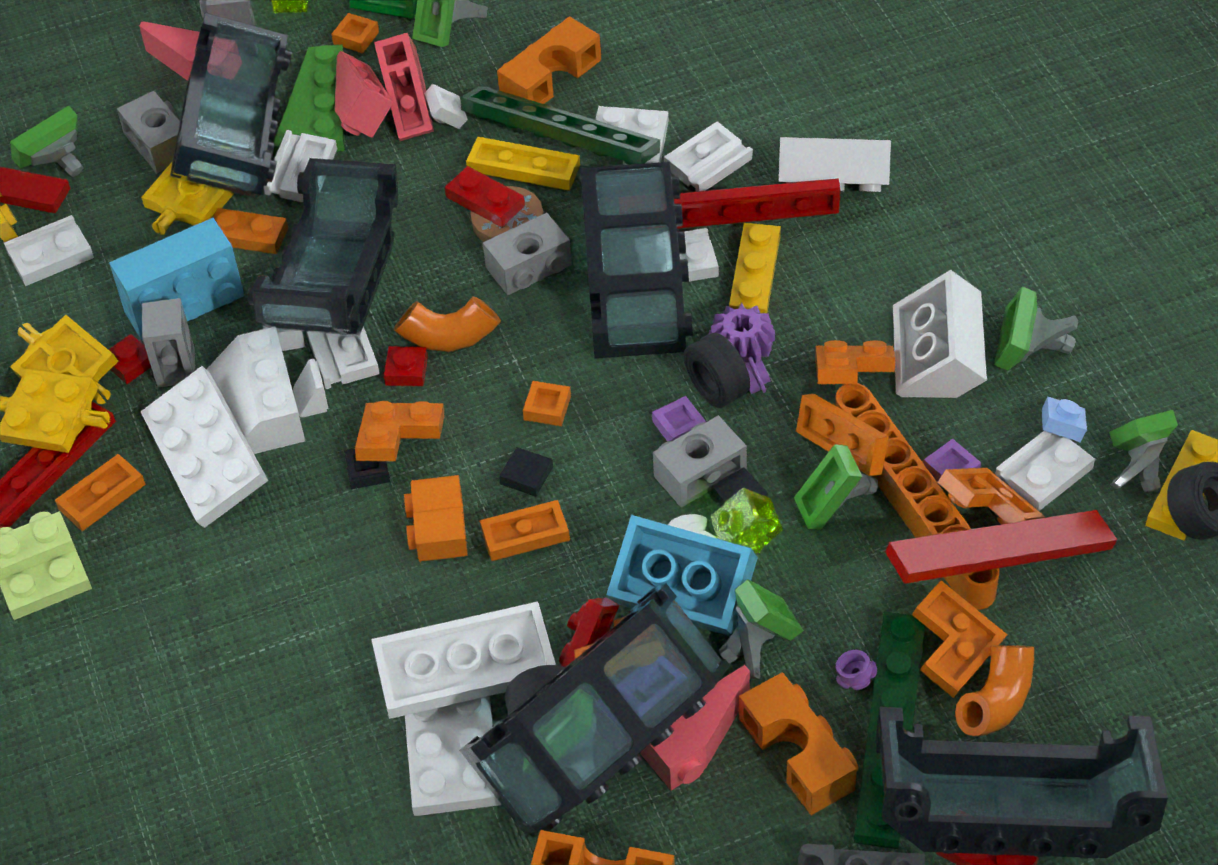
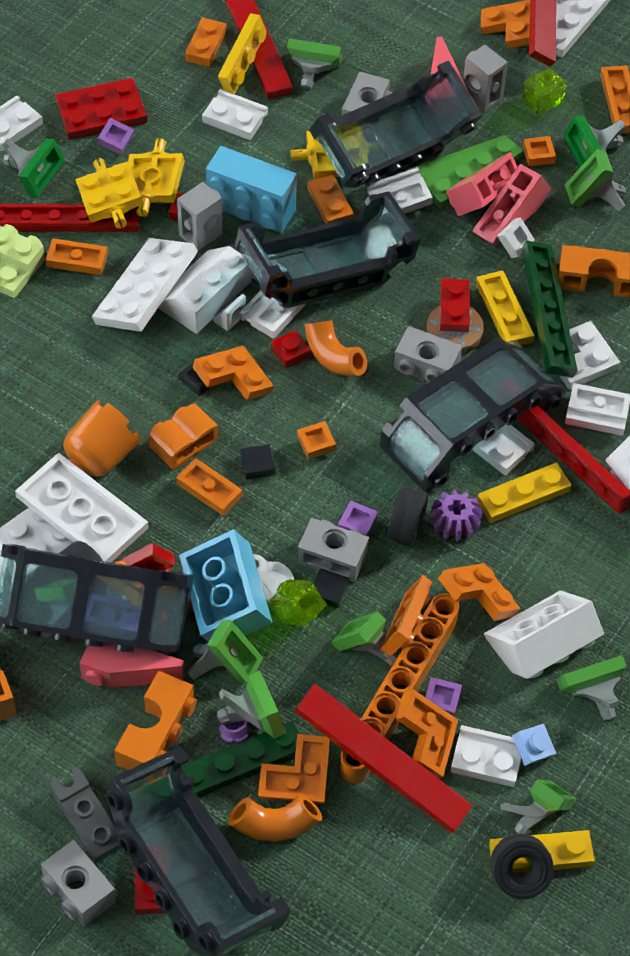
camera: 50 degrees right, 5 degrees up
medium lavender plate [745,357,771,394] -> none
none -> orange cylinder [63,400,141,477]
none -> piece [217,671,286,739]

